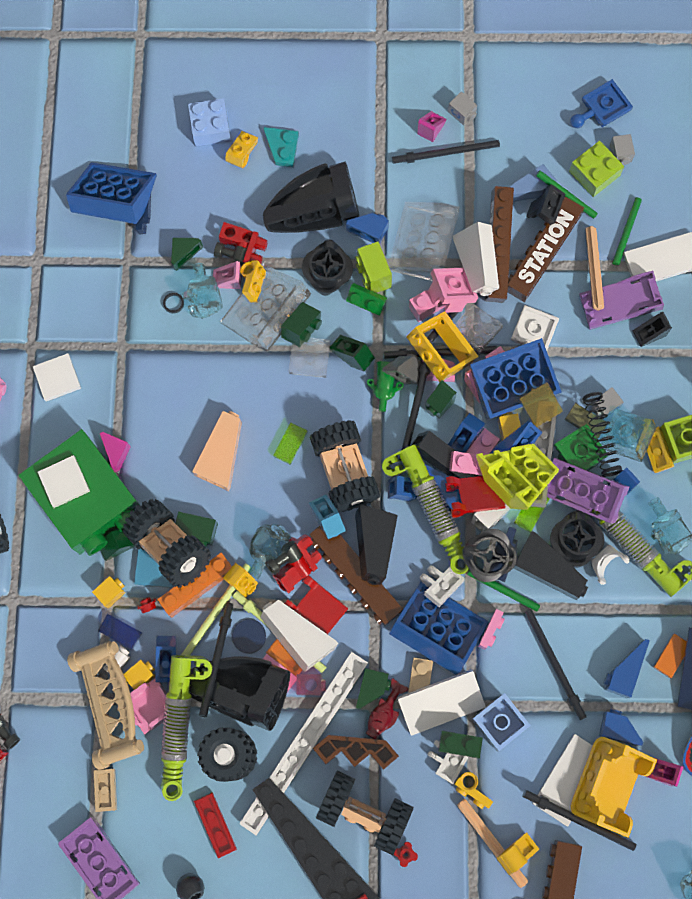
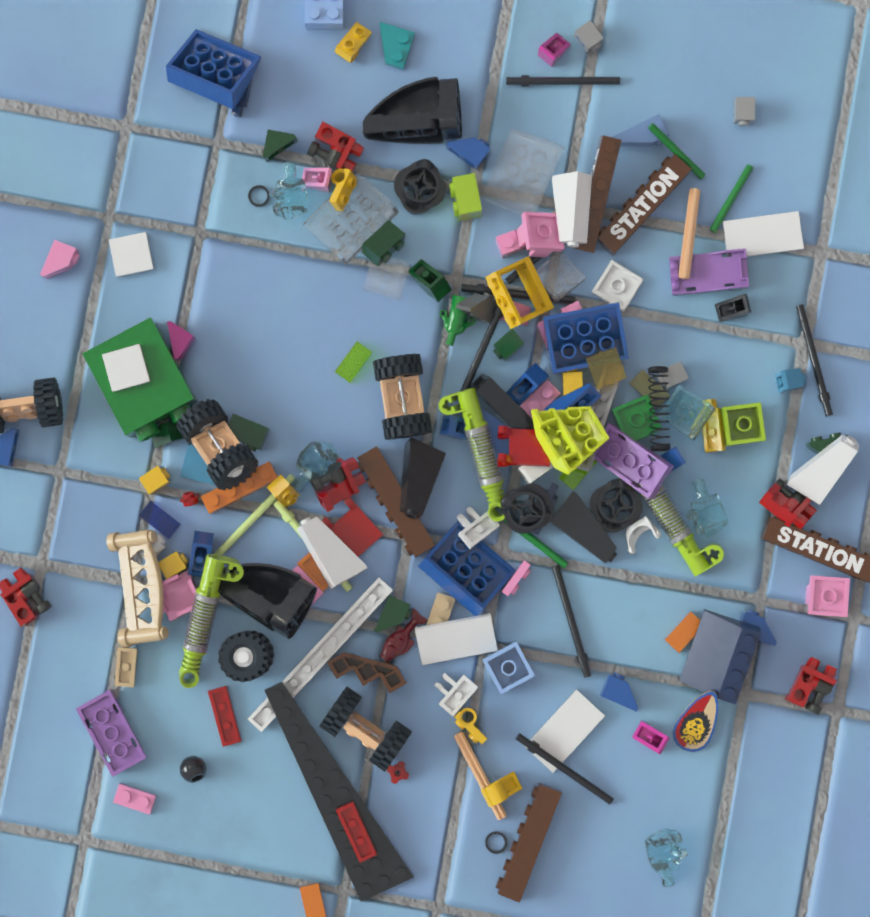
camera: 10 degrees right, 10 degrees up
light nougat slope [192,411,242,491] -> none
black bar [199,603,234,718] -> none
dark blue piece [232,619,266,654] -> none
clear pink brick [296,674,326,696] -> none
dark azure slope [309,495,346,539] -> none
green plate [346,283,387,316] -> none
dark green brick [438,731,483,759] -> none
bright pink plate [449,451,483,476] -> none
black piece [526,184,565,225] -> none
lime brick [569,140,624,197] -> none
blue plate [570,79,633,129] -> none
yellow windscreen [571,737,657,838] -> none
blue slope [604,639,650,698] -> none

